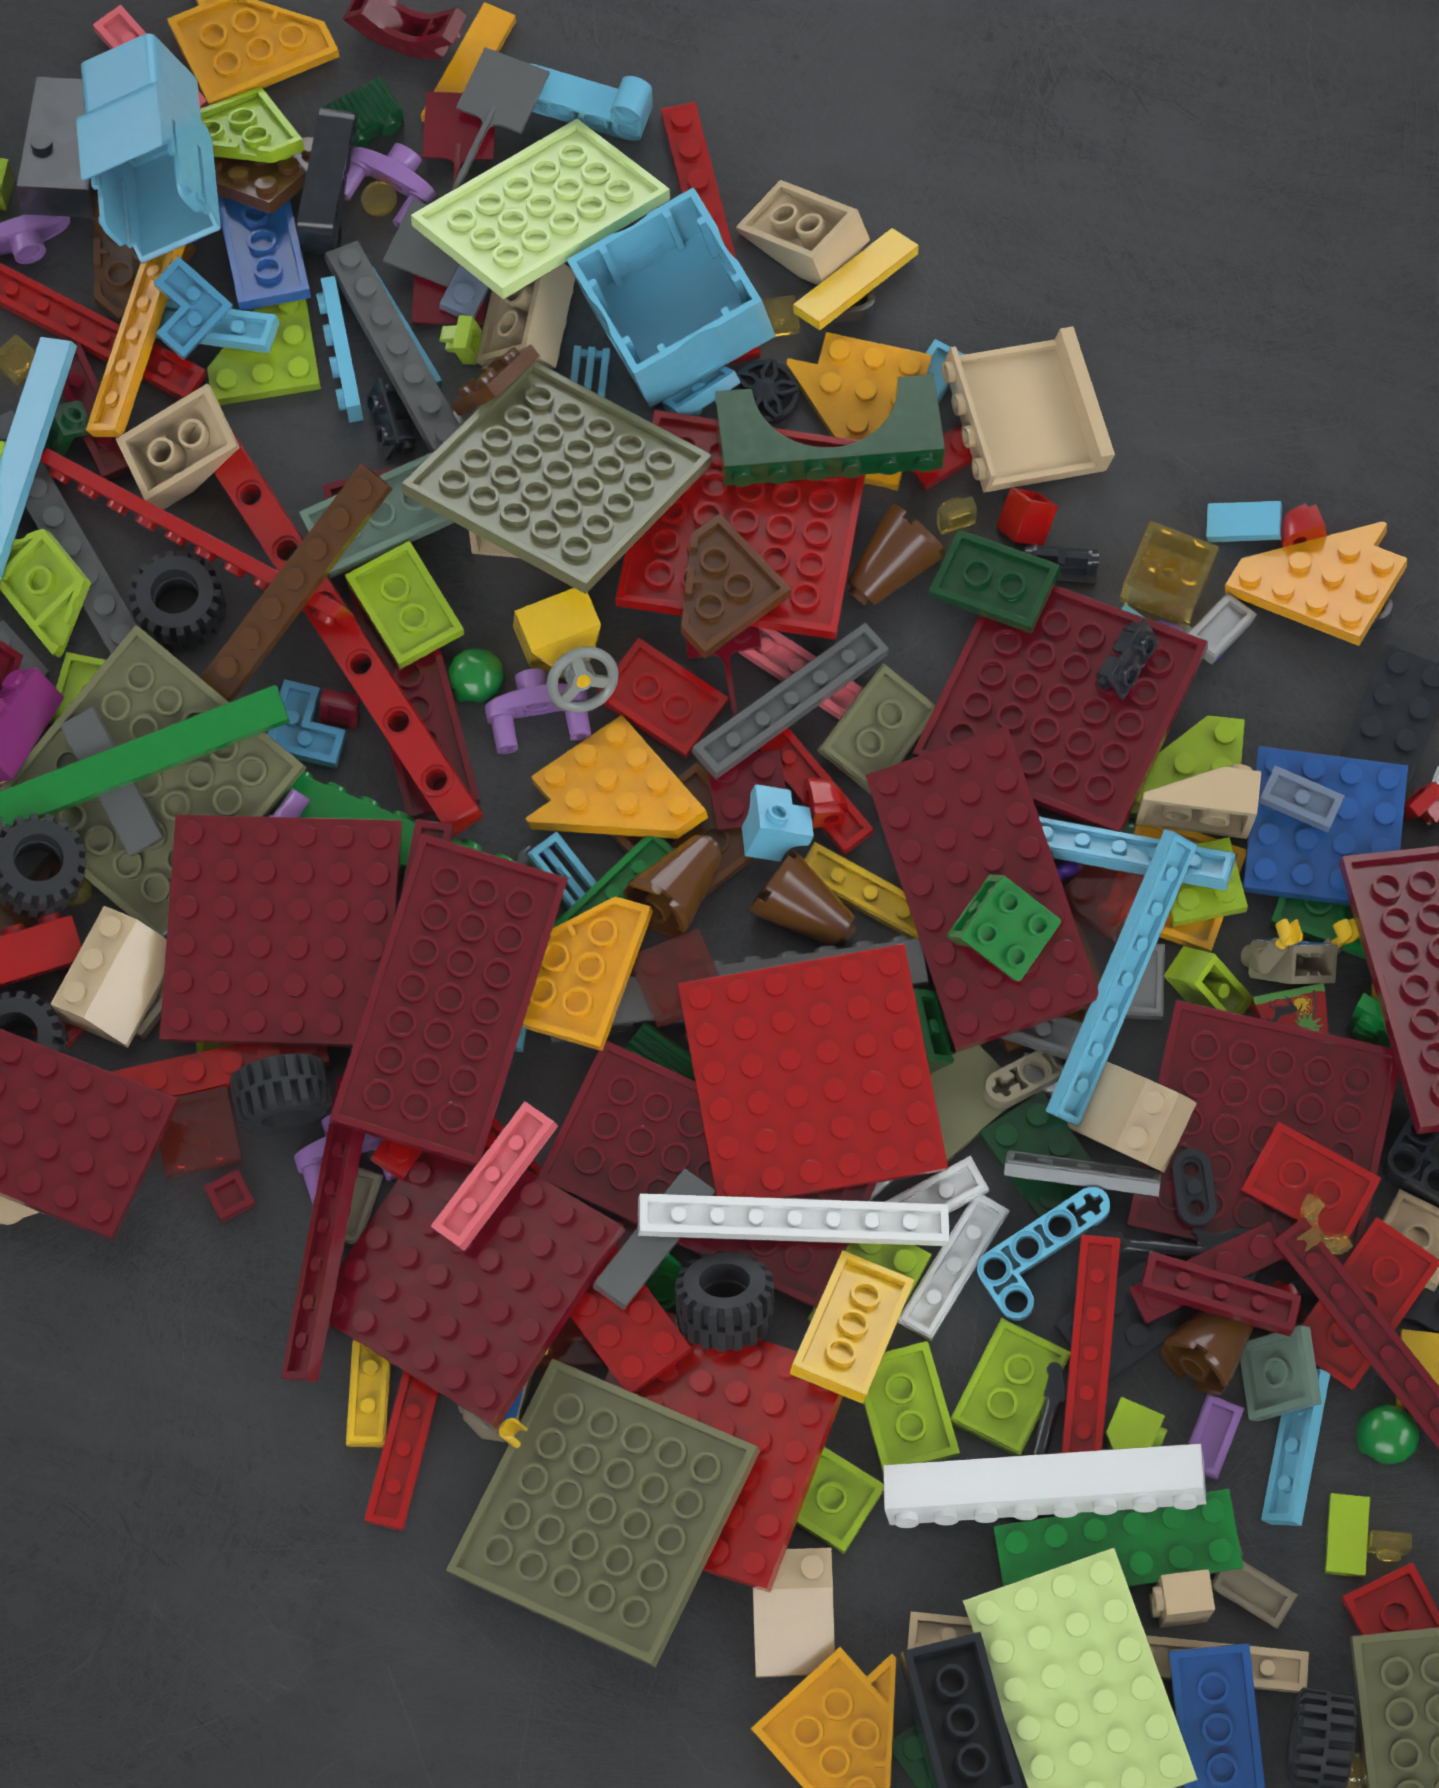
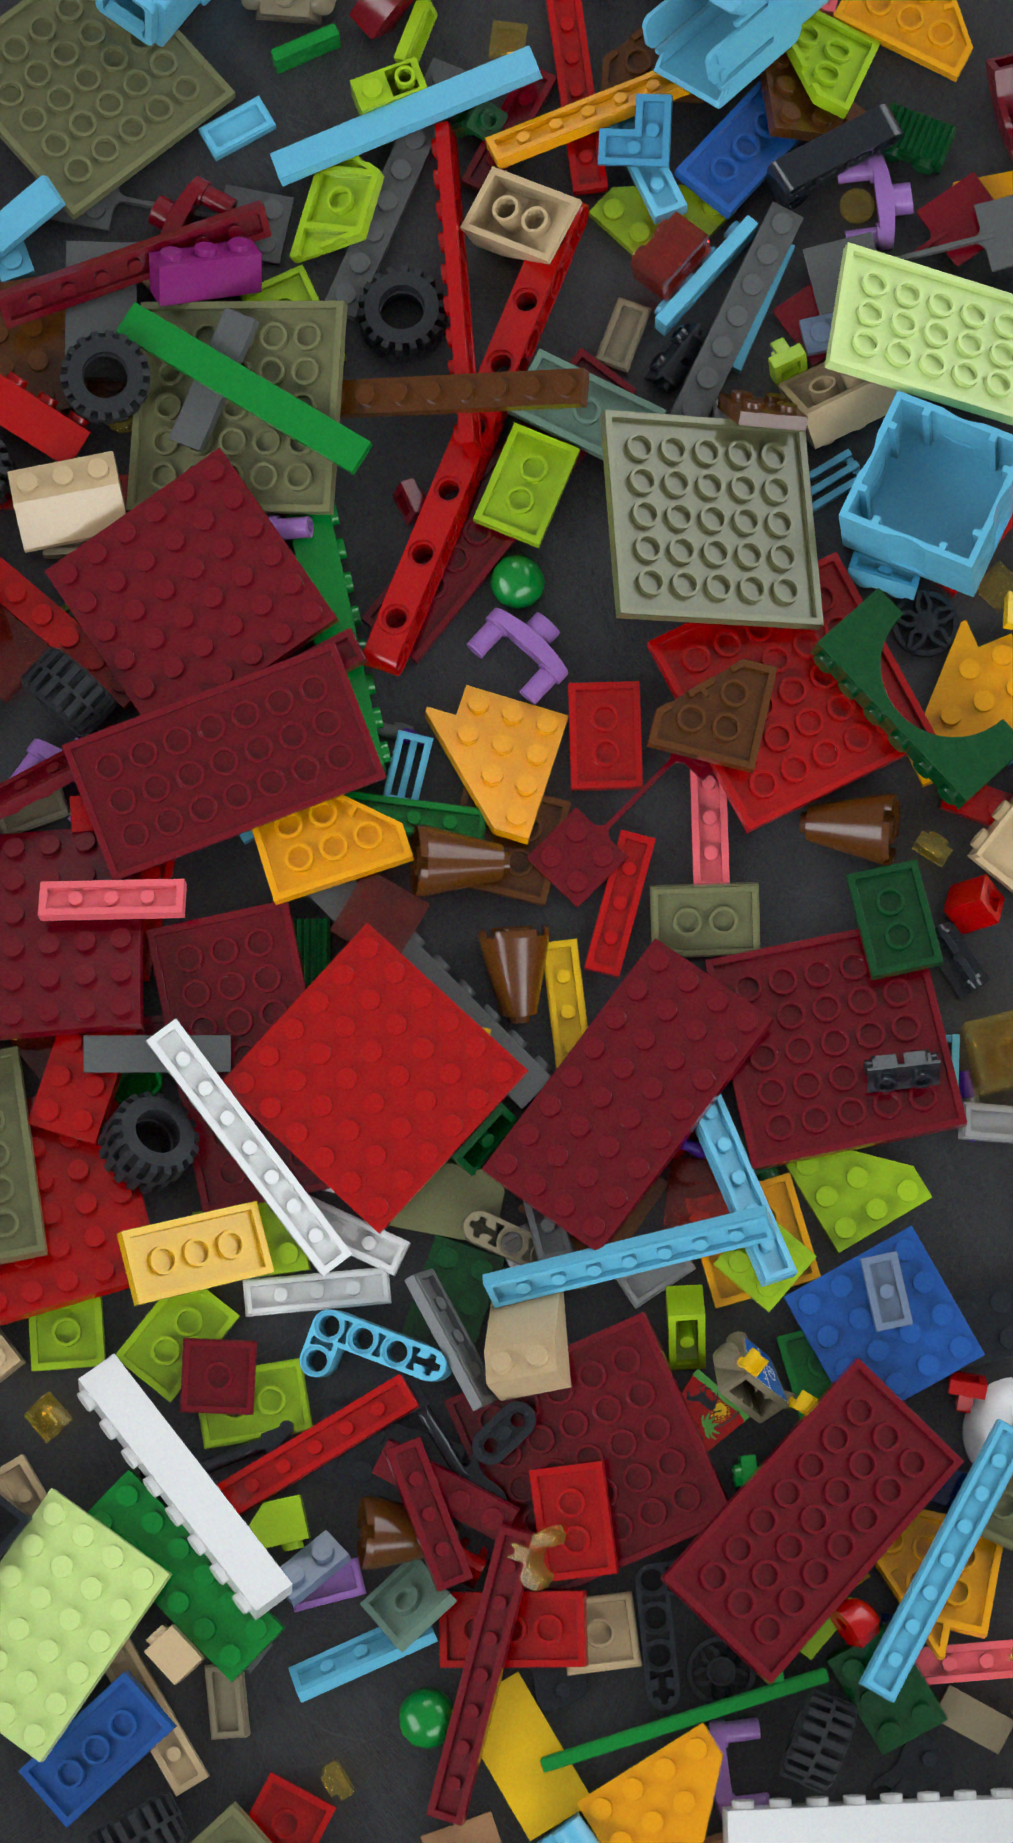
camera: 55 degrees right, 10 degrees up
dark azure plate [268,679,347,769] -> none
yellow piece [513,588,619,713] -> none
dark grey plate [692,622,889,780] -> none
medium azure brick [742,784,814,862] -> none
red piece [803,778,848,828] -> none
green bracket [946,875,1061,981] -> none
tan slope [1135,764,1261,839] -> none
lime tile [1324,1493,1370,1578] -> none
none -> clear yellow plate [24,1391,73,1443]
none -> dark red tile [180,1338,257,1415]
none -> sand blue plate [280,1530,351,1607]
none -> dark tan tile [595,297,652,376]
none -> clear red brick [630,212,711,302]

